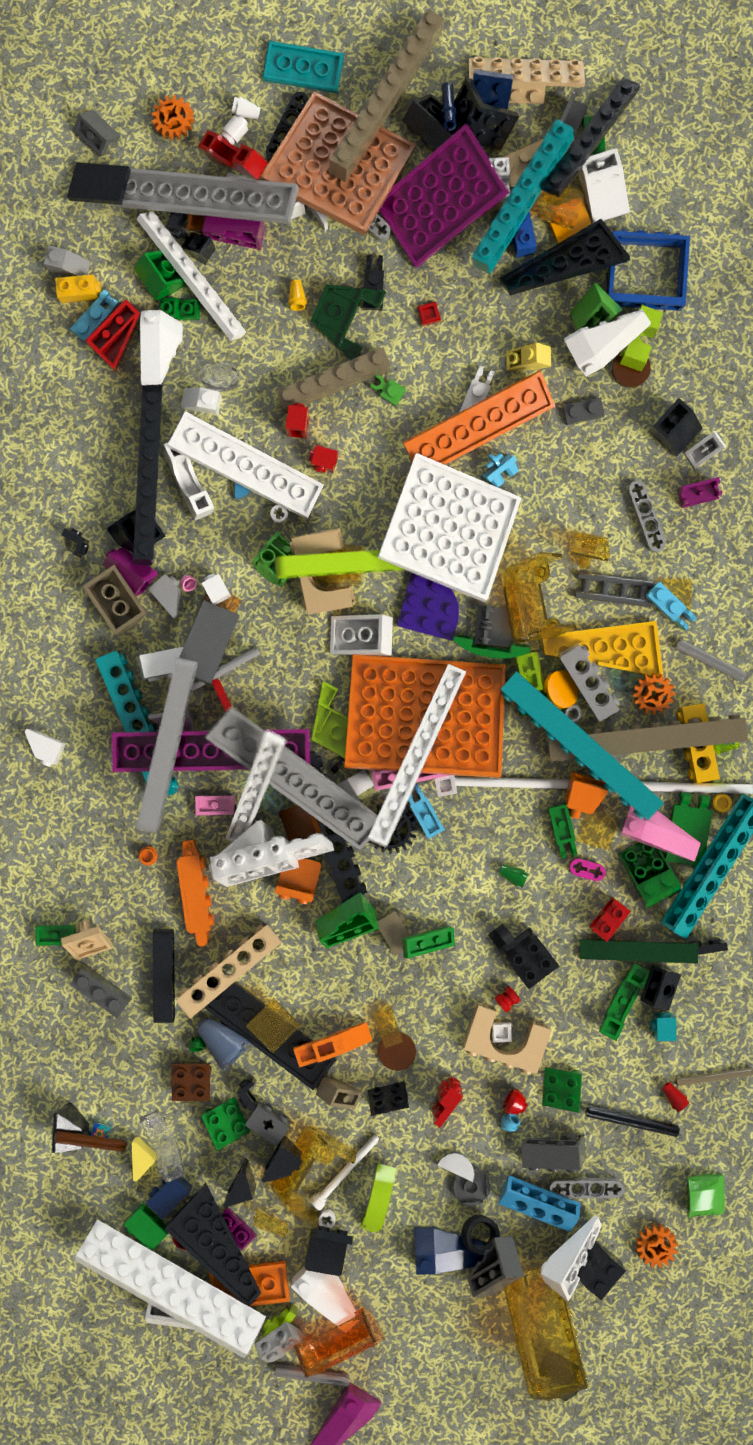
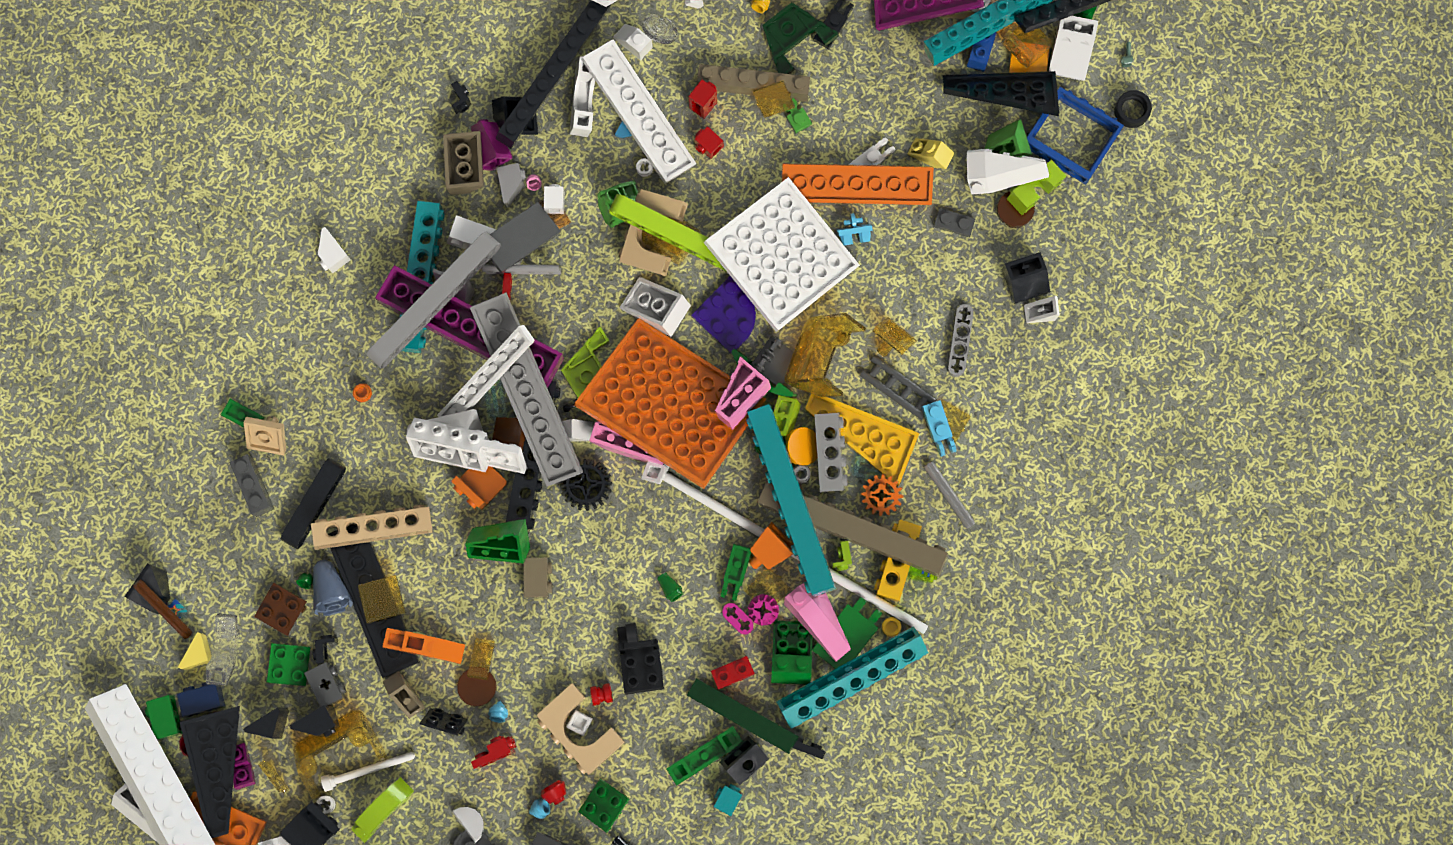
camera: 30 degrees right, 10 degrees down
orange hinge [176,839,215,947] -> none
bright pink plate [195,795,235,815] -> none
white plate [368,664,466,847] -> none
green plate [402,926,455,959] -> none
medium azure hinge [408,783,445,839] -> none
red tile [417,301,441,326] -> none
magenta hinge [677,477,722,508] -> none
none -> medium azure plate [488,701,508,723]
none -> bright pink wedge [715,357,771,430]
none -> dark pink gear [748,594,779,626]
none -> clear yellow piece [753,80,795,118]
none -> lime bracket [832,541,852,571]
none -> black tyre [1114,90,1152,128]
none -> sand green hand [1121,42,1133,68]

